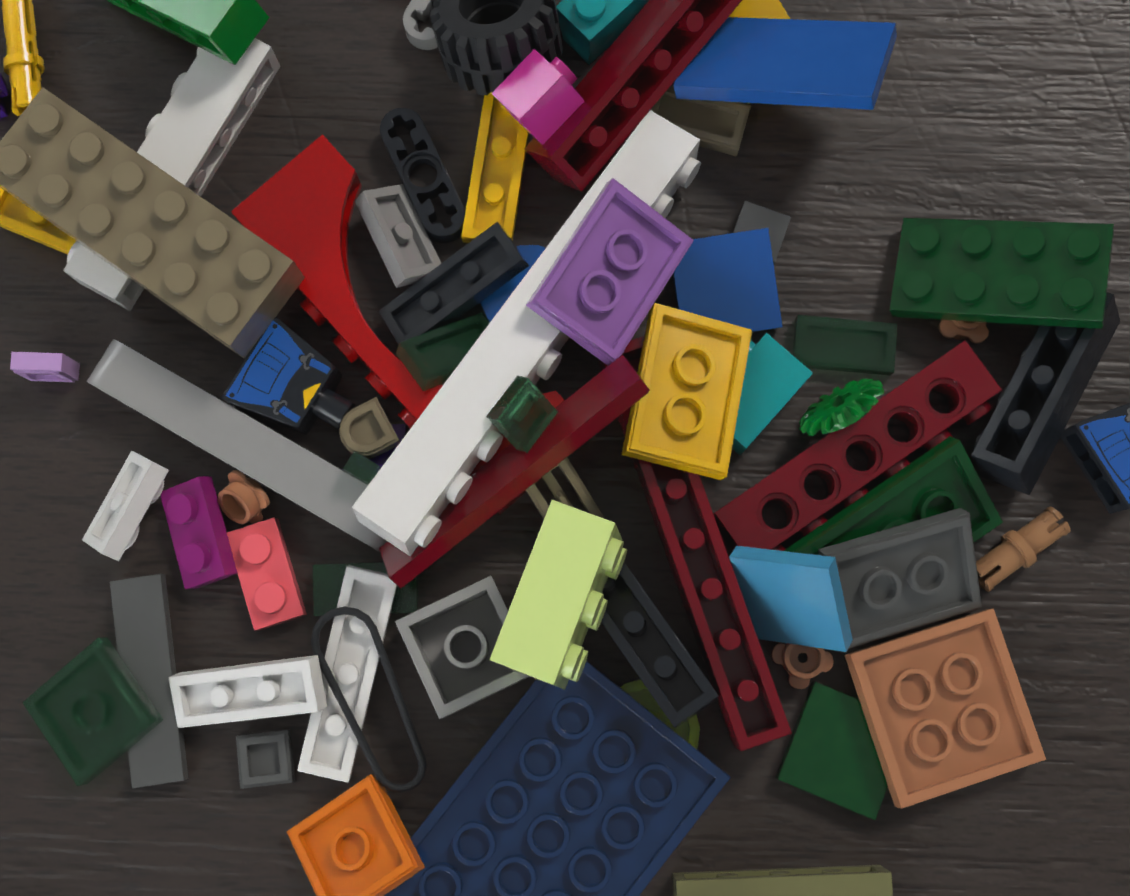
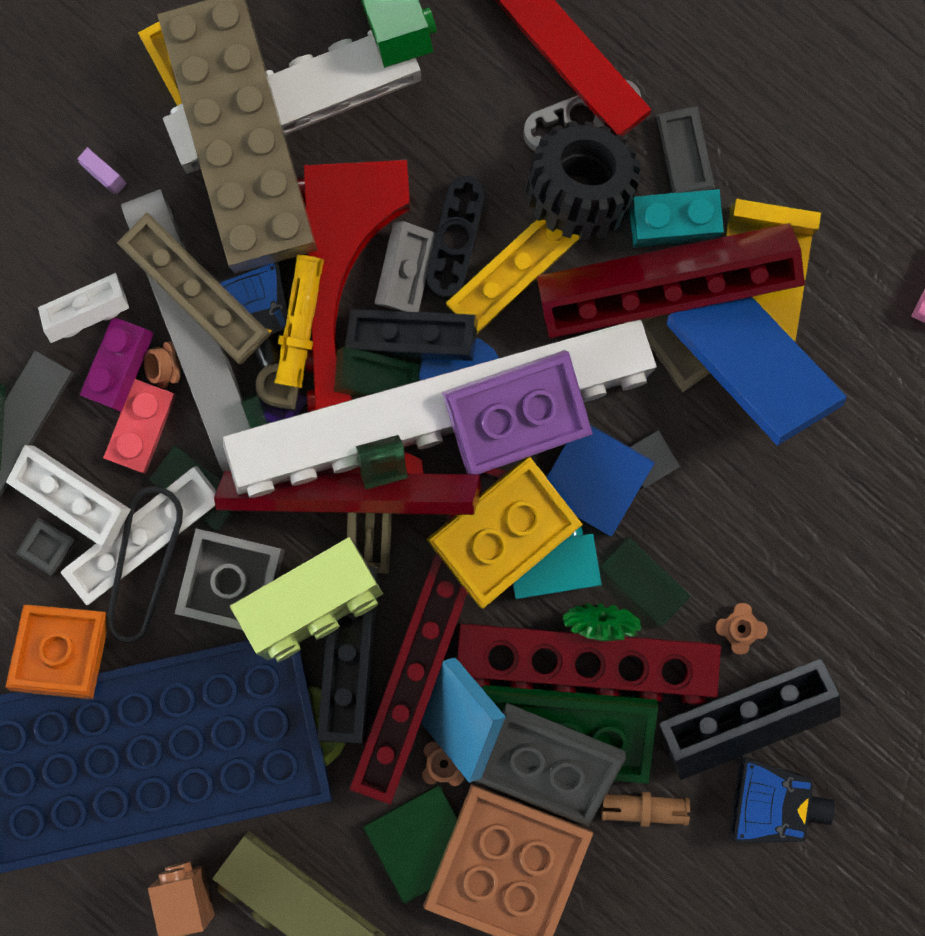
camera: 40 degrees right, 5 degrees up
dark pink brick [492,49,585,145] -> none
dark green plate [890,218,1114,329] -> none
none -> dark tan tile [117,212,271,365]
none -> yellow pin [274,255,324,388]

